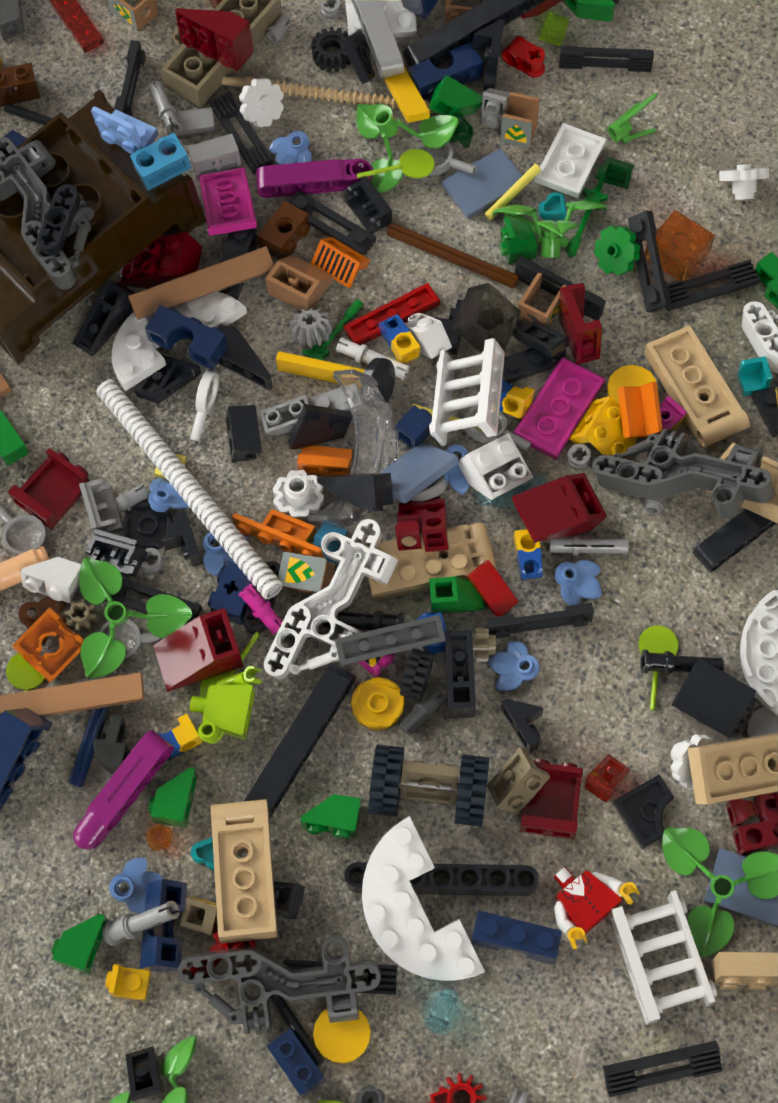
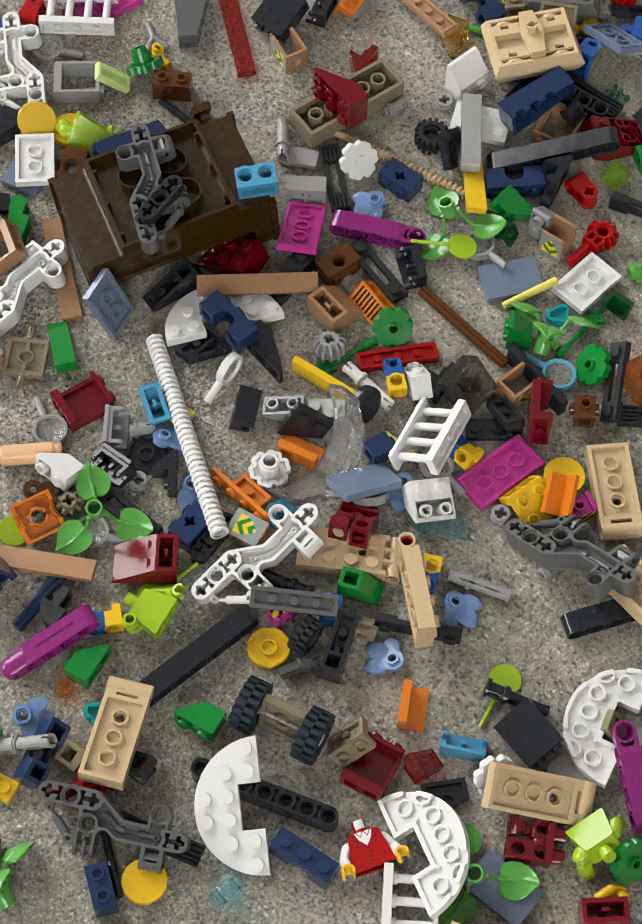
camera: 15 degrees right, 5 degrees down
light blue bracket [91,106,159,154] -> none
black container [114,40,146,117] -> none
dark pink pin [238,584,283,635] -> none
black slope [317,473,394,512] -> none
red tile [467,560,519,617] -> none
black slope [501,699,543,753] -> none
dark red slope [512,473,607,542] -> none
none -> sand blue tile [82,268,135,339]
none -> dark azure slope [138,382,171,425]
none -> reddish brown tile [189,101,212,125]
none -> green plant [372,306,414,347]
none -> white plate [377,791,470,919]
none -> dark blue brick [378,157,424,203]
none -> tan hinge [395,532,439,648]
none -> orange panel [397,679,429,732]
none -> dark azure hinge [439,730,488,763]
none -> piece [525,352,576,392]
none -> red gear [565,218,619,268]
none -> reddish brown brick [569,394,600,428]

